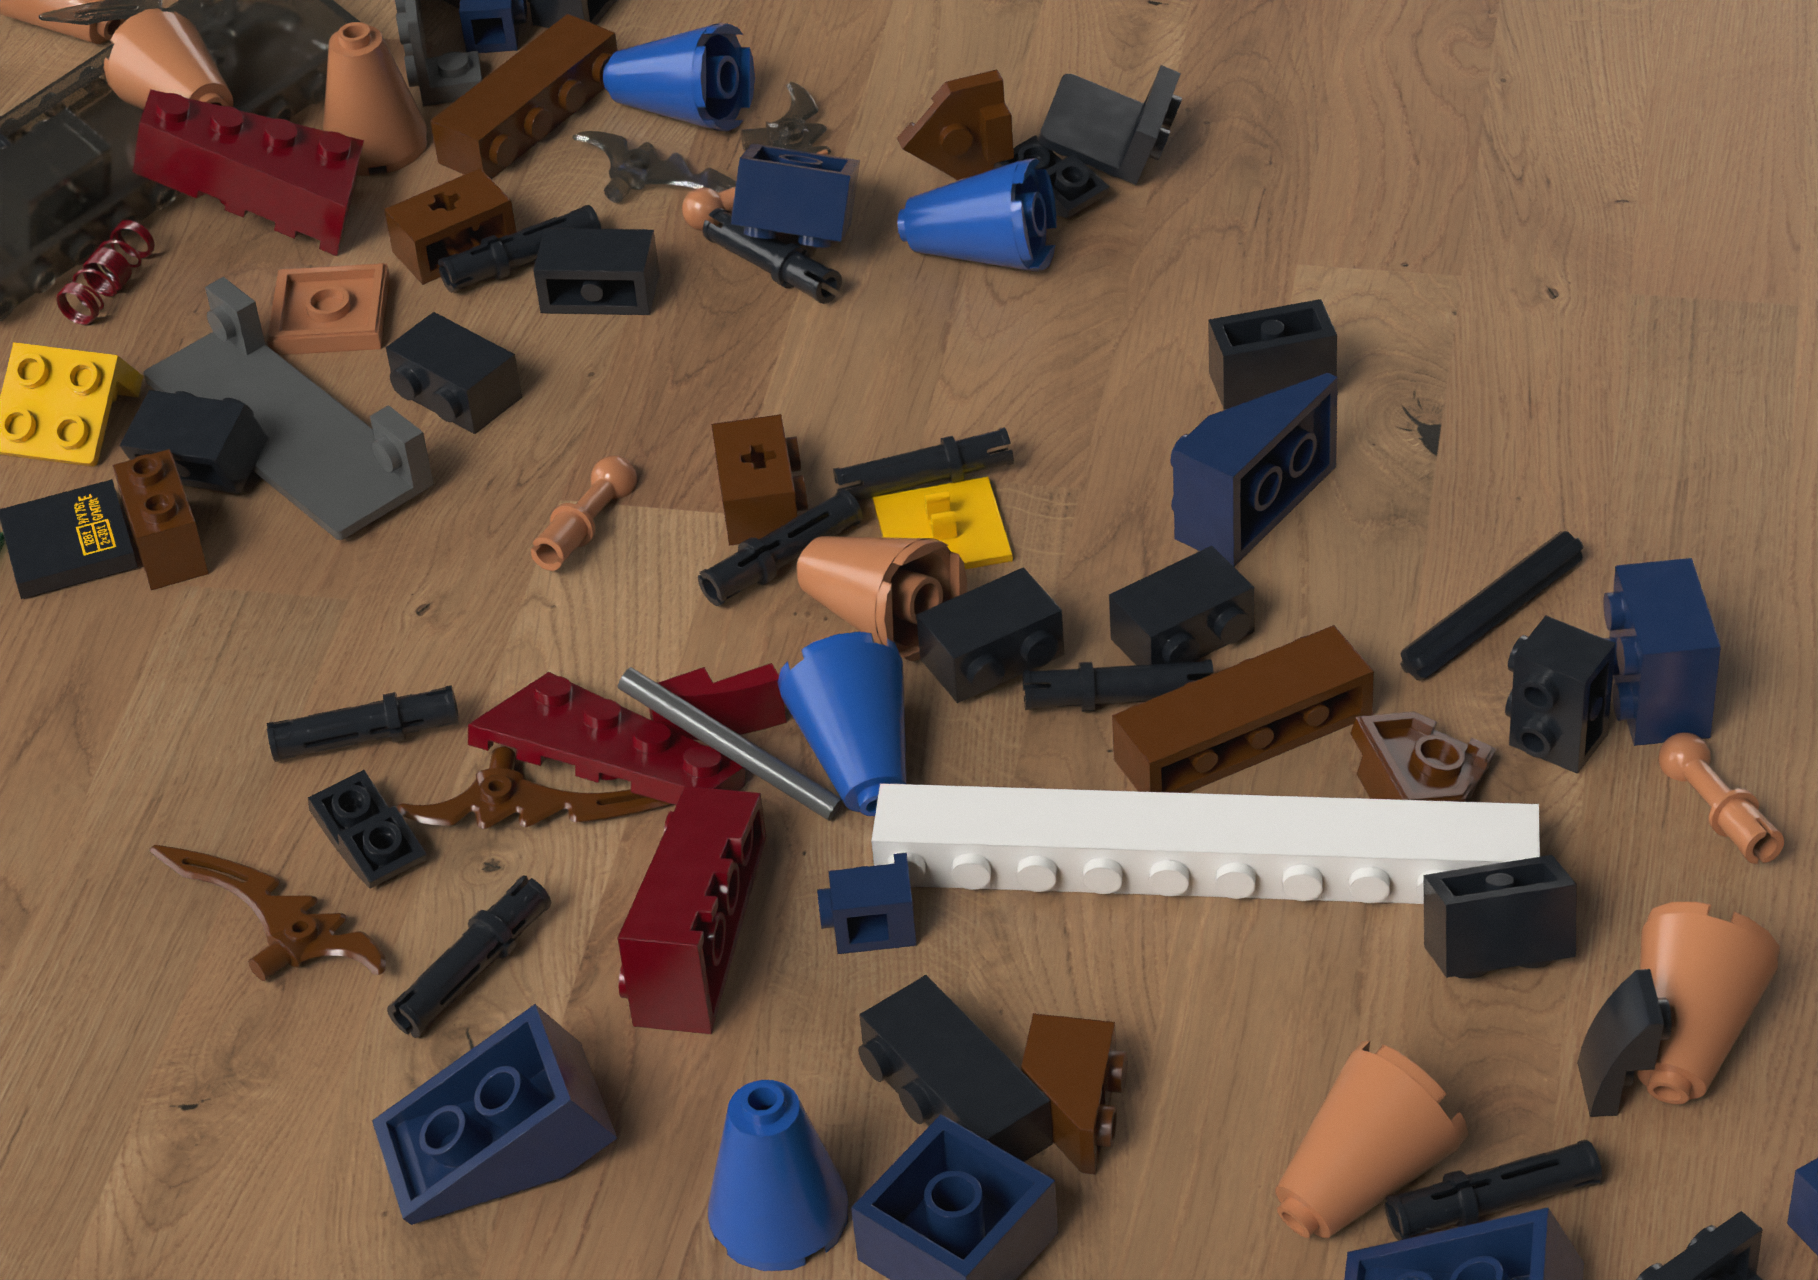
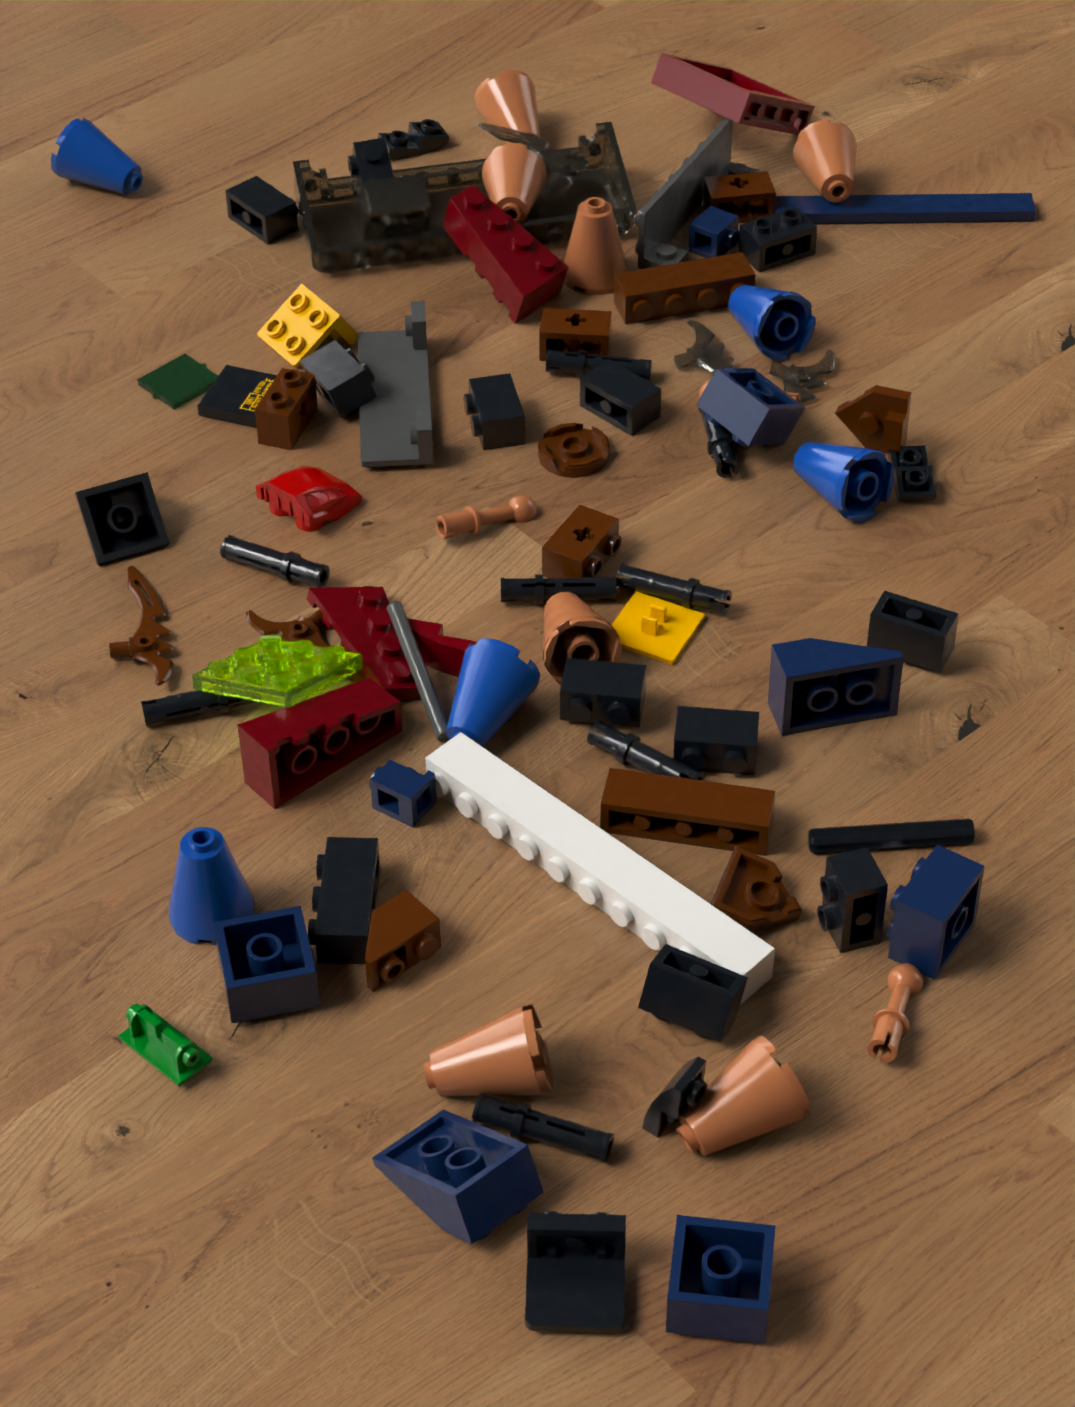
camera: 35 degrees right, 0 degrees up
dark red piece [56,220,155,325] -> none
nougat tile [267,263,390,355] -> none
black slope [308,770,427,889] -> none
dark blue slope [372,1004,617,1225] -> none
black bracket [1038,65,1182,185] -> none
none -> black slope [75,472,170,565]
none -> clear neon green plate [192,635,363,708]
none -> red slope [256,466,362,532]
none -> reddish brown tile [538,423,610,478]

